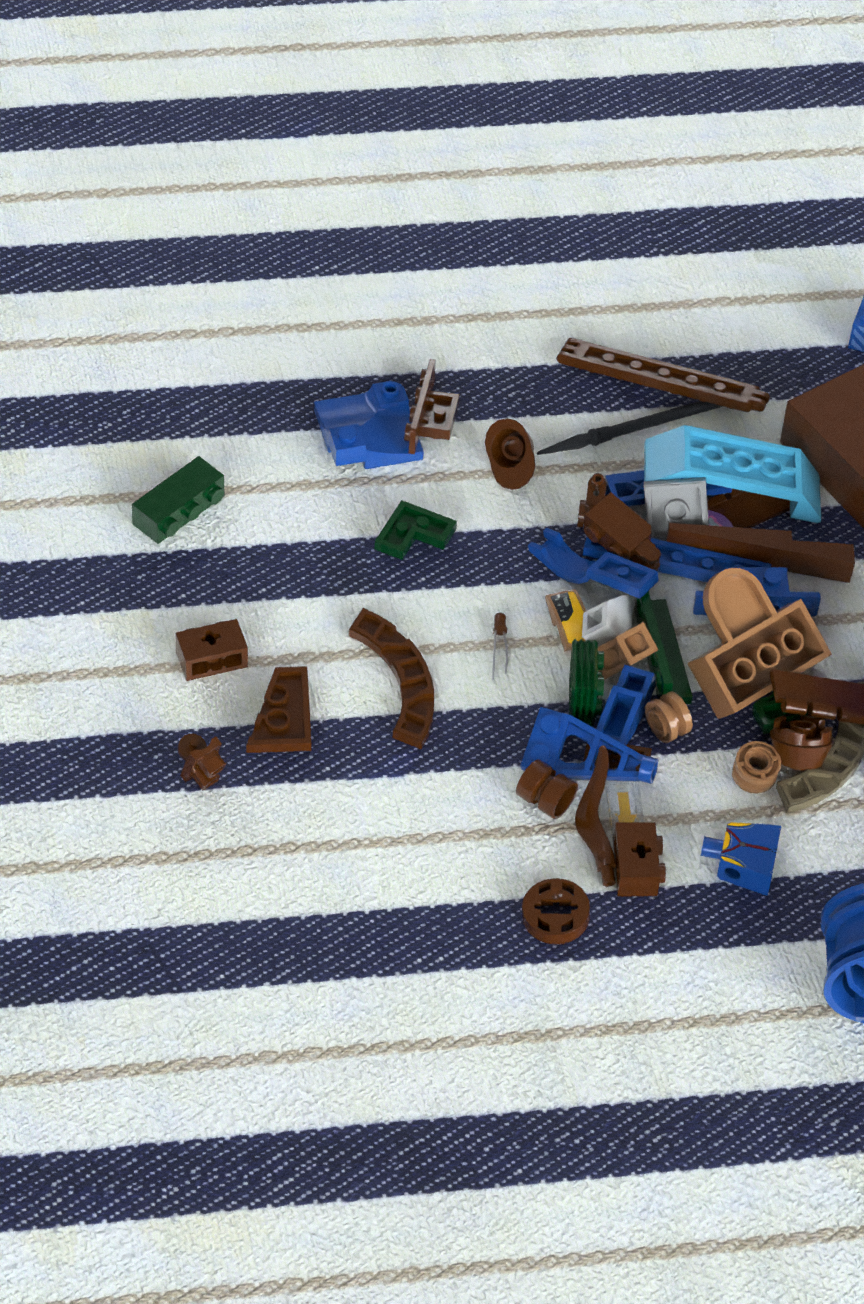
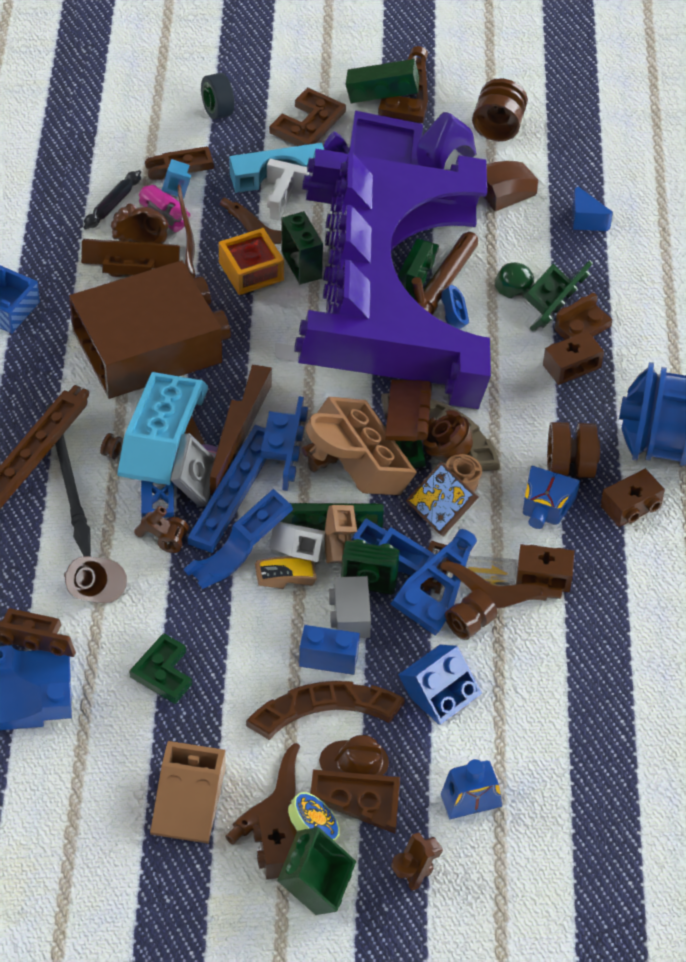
camera: 80 degrees left, 0 degrees up
dark green brick [132,456,225,544] -> none
piece [492,612,508,680] -> none
reddish brown piece [522,878,590,944] -> none
reddish brown hinge [584,492,661,571] -> none
medium nougat wheel [645,691,693,743] -> none
none -> medium nougat slope [150,741,226,844]
none -> reddish brown piece [225,743,300,844]
none -> dark green piece [277,827,356,915]
none -> tile [288,792,339,841]
none -> blue brick [299,625,360,675]
none -> reddish brown piece [319,735,389,776]
none -> light grey brick [329,576,371,638]
none -> blue slope [398,644,482,725]
none -> tile [406,462,479,537]
none -> blue torso [441,759,502,820]
none -> reddish brown wheel [547,422,600,479]
none -> reddish brown brick [600,468,665,527]

